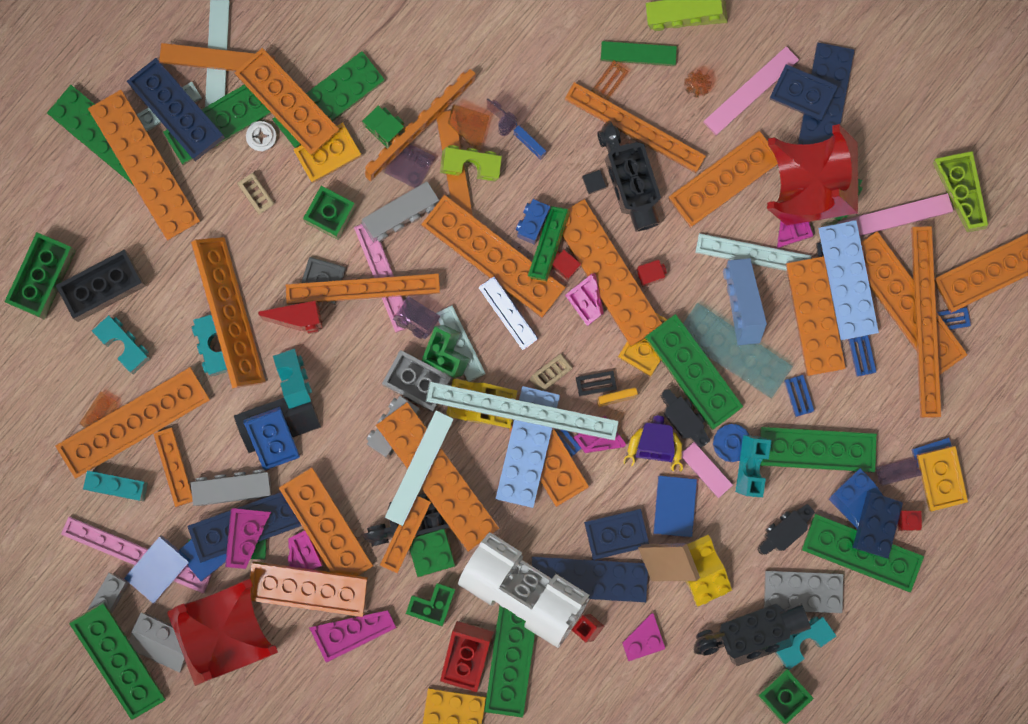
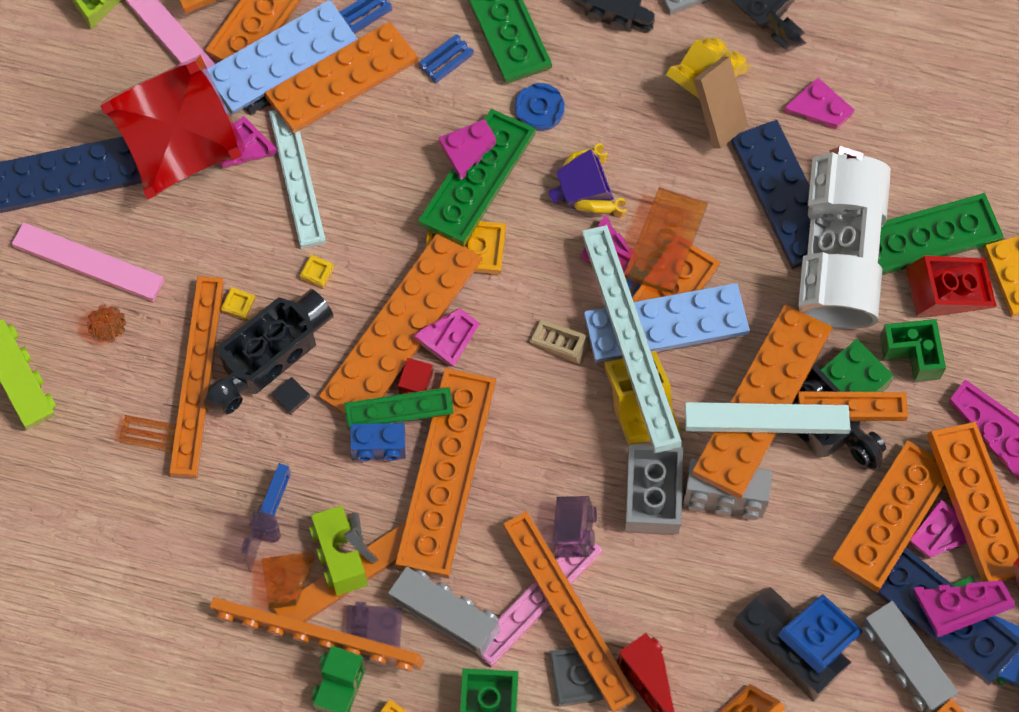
camera: 115 degrees left, 15 degrees down
teal arch [273,349,312,409] -> none
green brick [421,325,470,378] -> none
light aqua tile [435,306,486,382] -> none
tile [478,276,539,350] -> none
black tile [576,371,617,397] -> none
dark blue plate [584,509,649,560] -> none
light orange tile [597,387,638,408] -> none
green tile [600,41,677,66] -> none
red brick [636,260,667,287] -> none
blue tile [653,476,697,537] -> none
black hinge [660,389,710,448] -> none
orange plate [668,131,778,228] -> none
bright pink tile [682,442,733,498] -> none
clear light blue plate [683,303,793,398] -> none
medium blue wedge [723,258,767,345] -> none
teal arch [735,435,771,498] -> none
dark blue plate [770,64,838,122] -> none
none -> yellow tile [221,287,256,321]
none -> yellow tile [300,254,335,289]
none -> dark grey piece [344,512,378,564]
none -> dark pink wing [439,119,496,180]
none -> clear orange tile [624,187,708,294]

